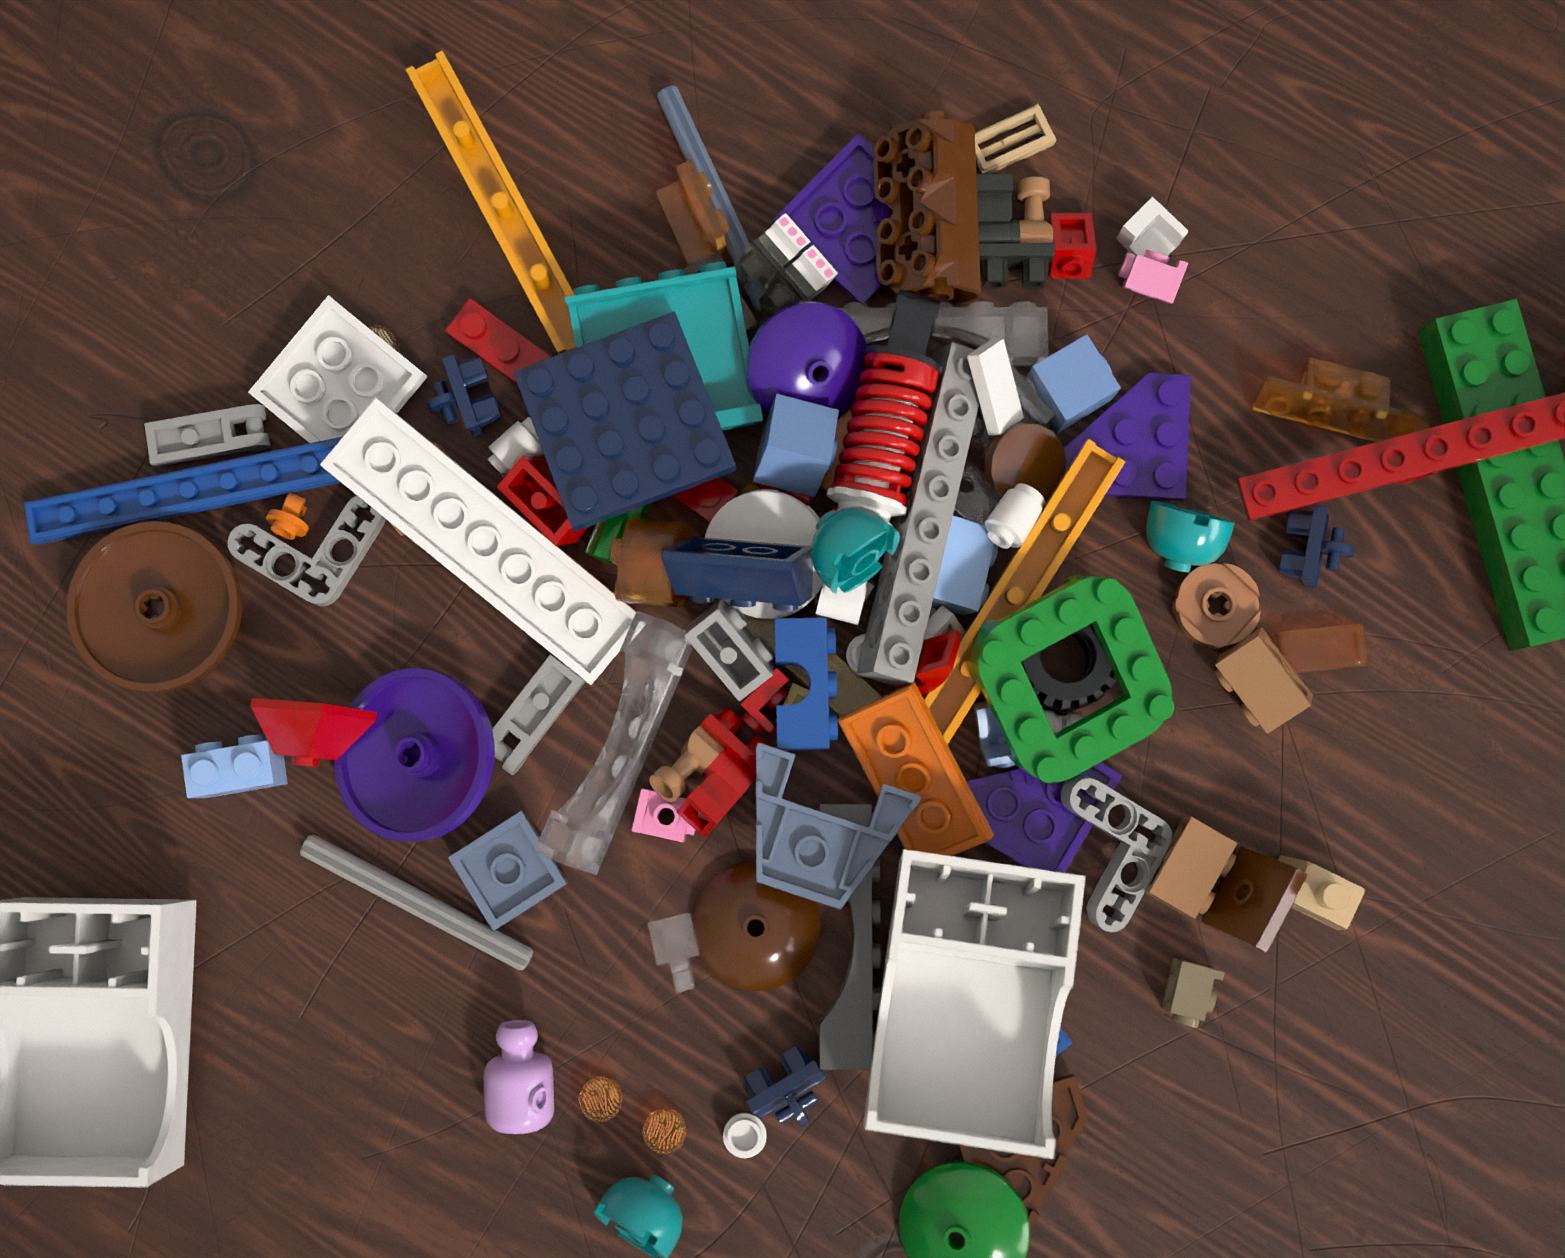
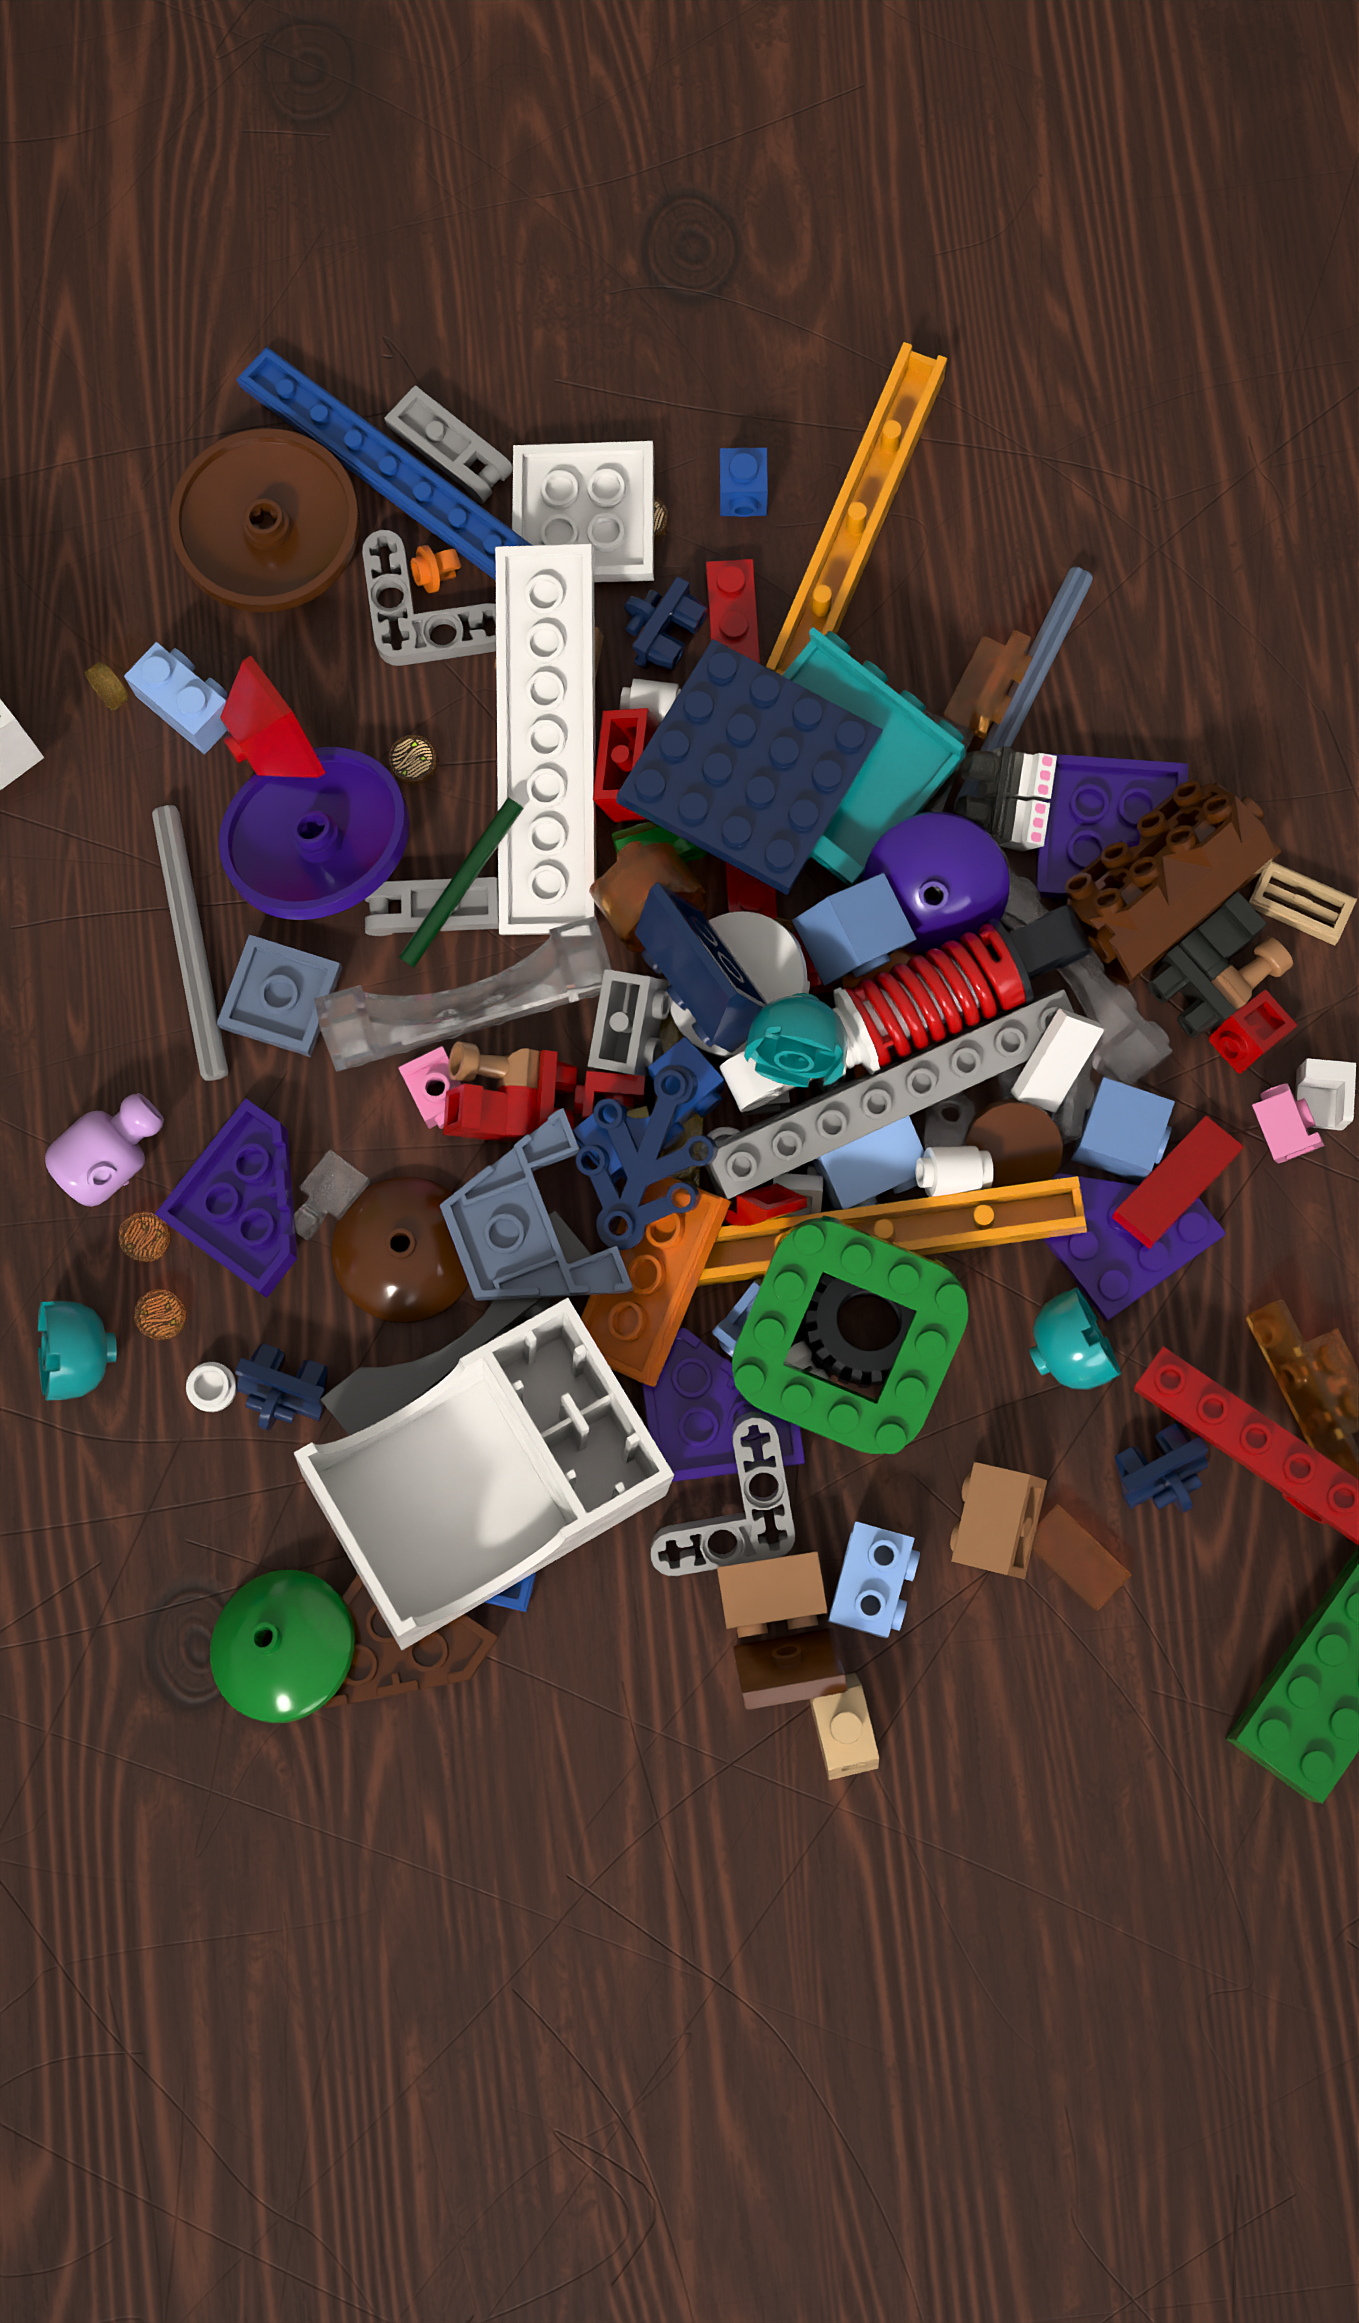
camera: 55 degrees right, 5 degrees down
dark tan brick [1161,958,1225,1028] -> none
nougat plate [1172,563,1261,649] -> none
none -> clear yellow tile [85,662,128,711]
none -> dark purple plate [155,1098,297,1298]
none -> tile [389,735,438,785]
none -> dark green bar [399,797,524,968]
none -> dark blue plant [576,1065,718,1250]
none -> blue brick [720,448,768,517]
none -> light blue brick [827,1521,920,1638]
none -> red tile [1112,1116,1244,1249]

